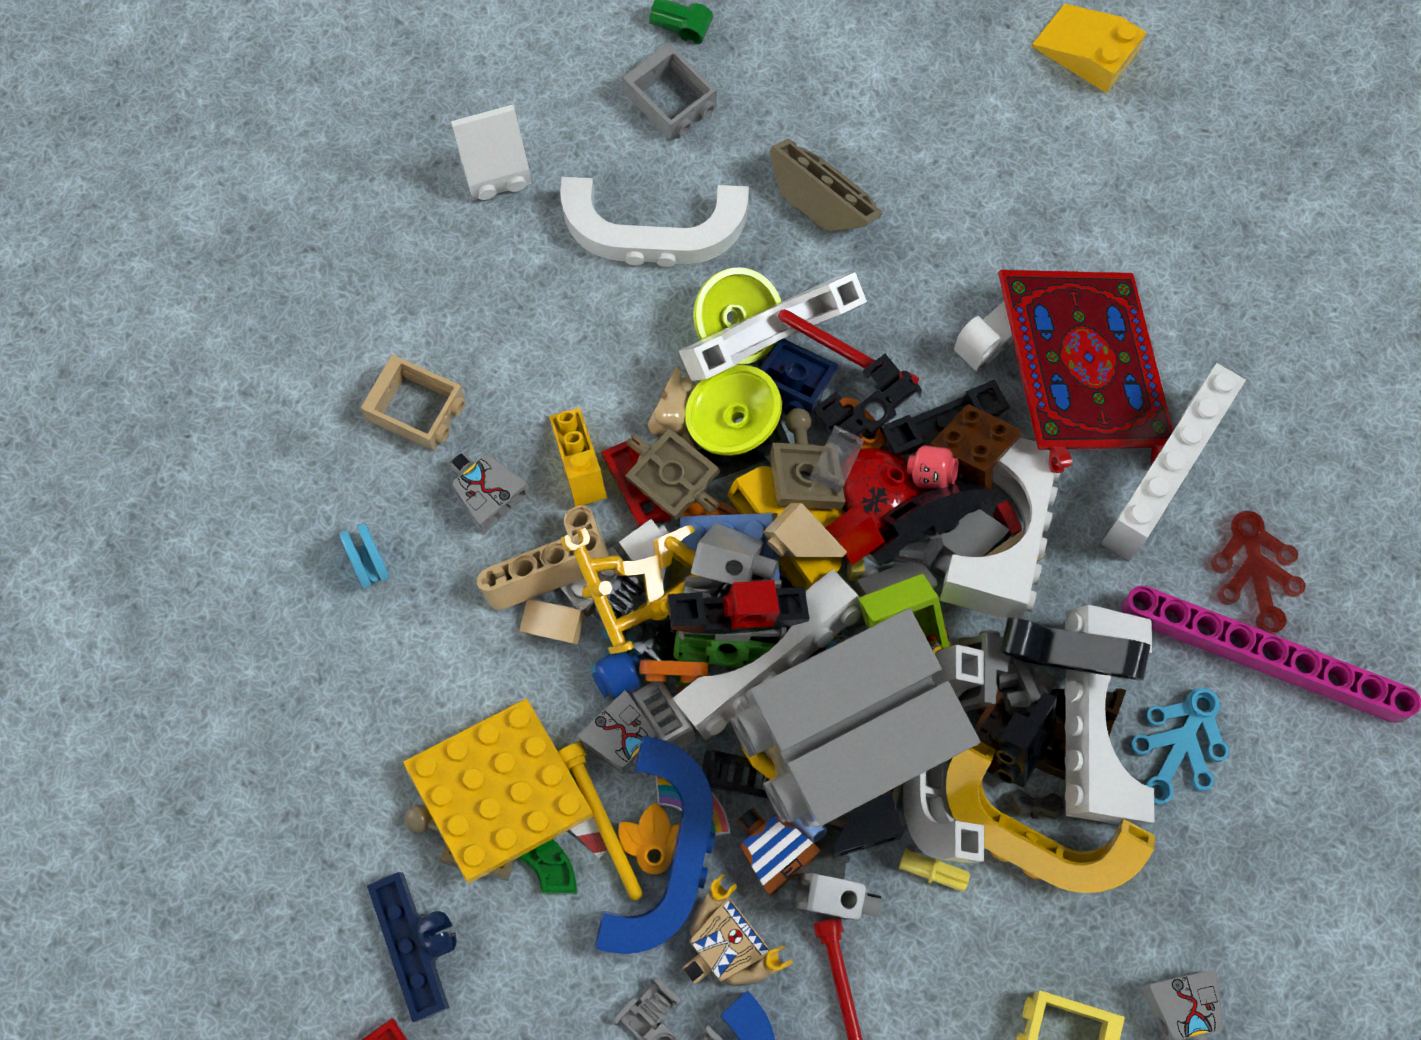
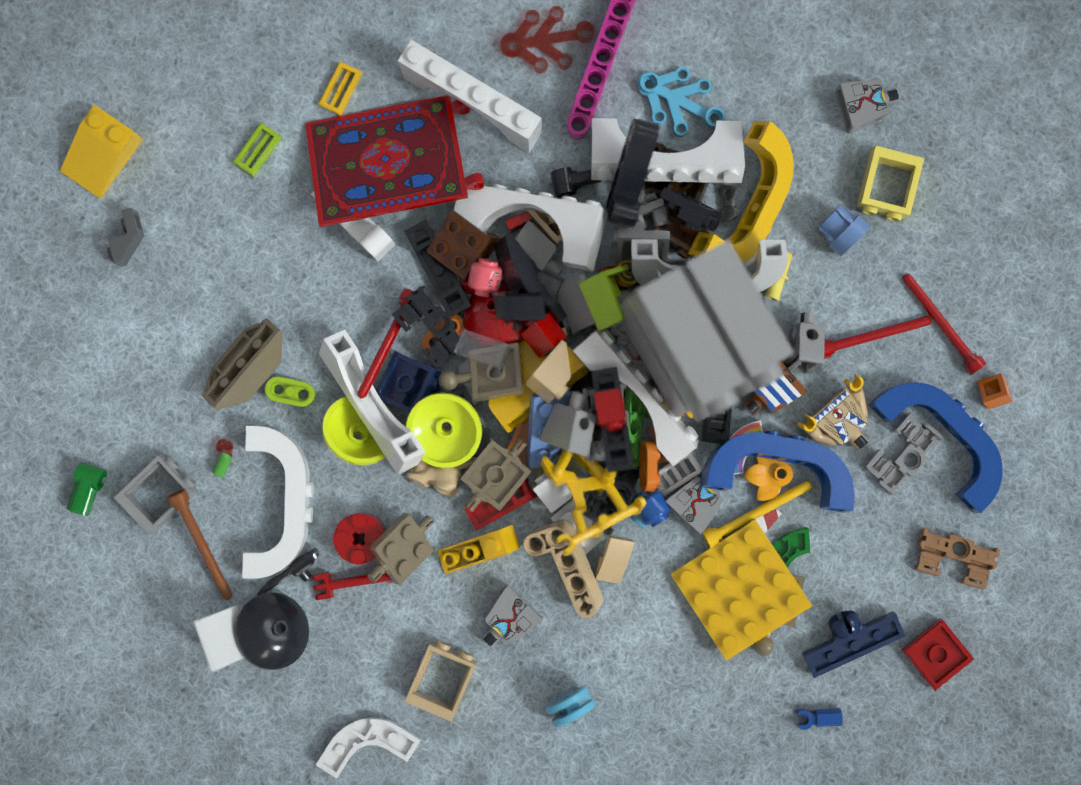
camera: 90 degrees left, 15 degrees up
none -> dark grey slope [107,208,144,267]
none -> dark orange piece [166,489,232,600]
none -> arm [212,438,234,477]
none -> lime tile [233,122,282,177]
none -> black dish [235,592,309,670]
none -> black piece [256,547,319,596]
none -> lime plate [265,377,316,407]
none -> red hinge [312,572,394,600]
none -> white plate [316,717,422,779]
none -> yellow tile [318,61,363,116]
none -> red brick [333,513,386,565]
none -> dark tan plate [367,513,434,585]
none -> black slope [493,290,546,320]
none -> black pin [550,167,601,198]
none -> blue bar [796,708,843,730]
none -> medium blue piece [818,205,871,257]

